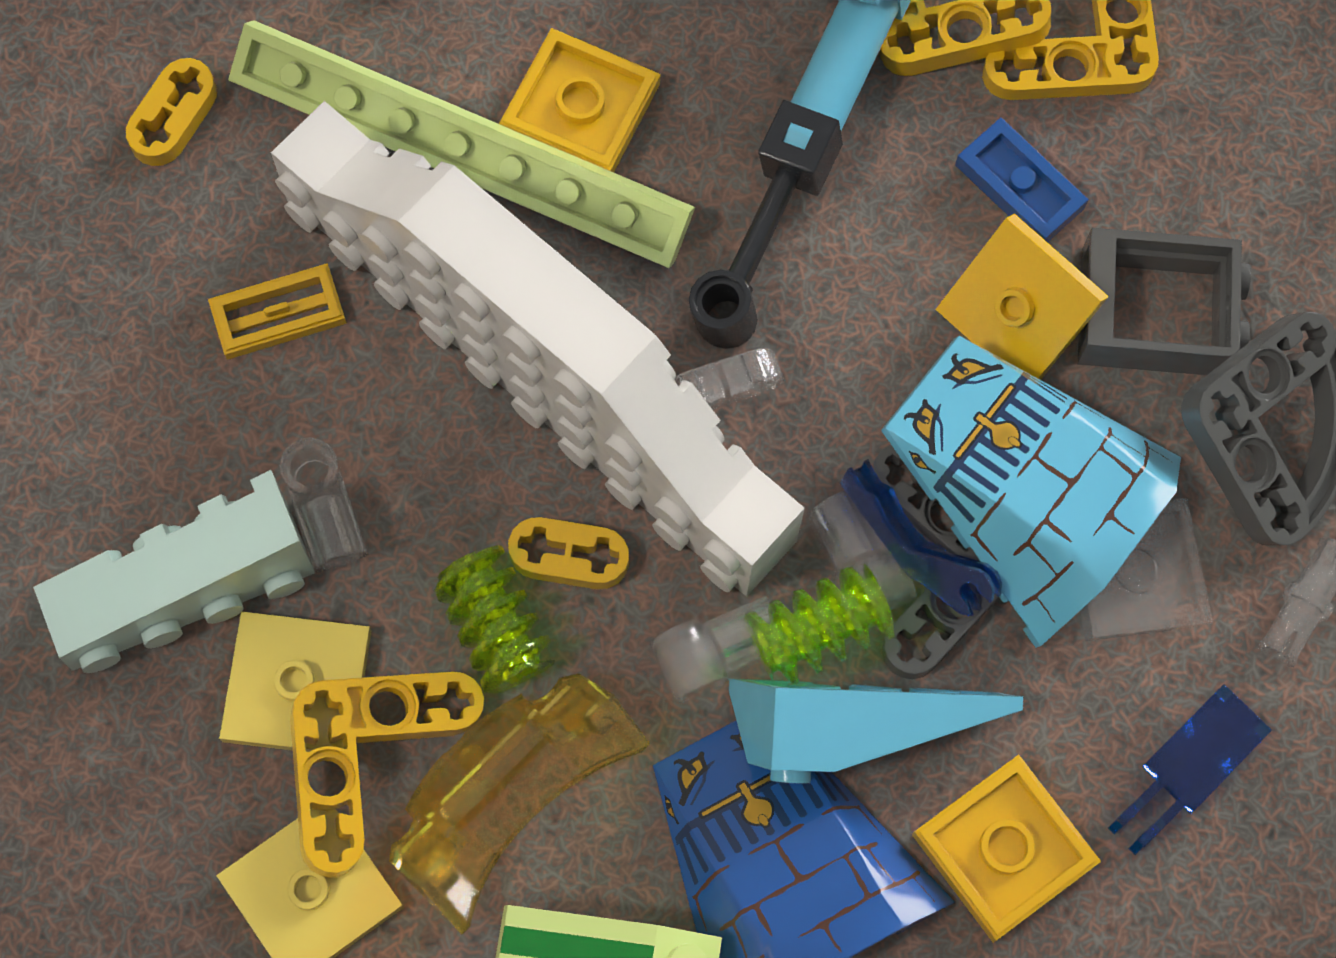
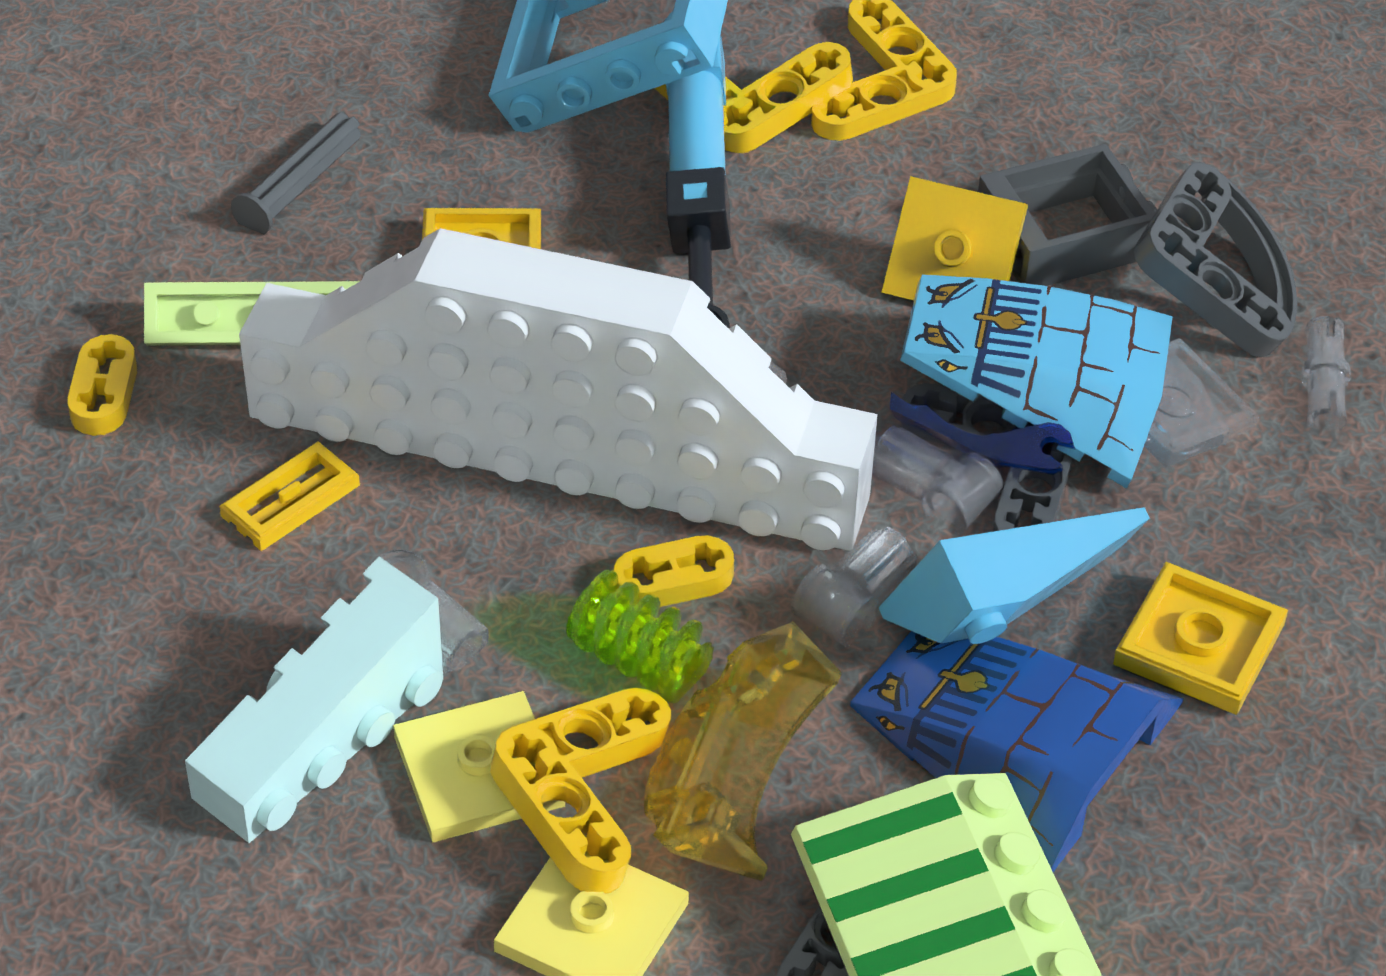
camera: 25 degrees left, 25 degrees down
clear neon green piece [744,563,895,685] -> none
blue plate [955,117,1089,243] -> none
clear blue arm [1108,684,1272,855] -> none

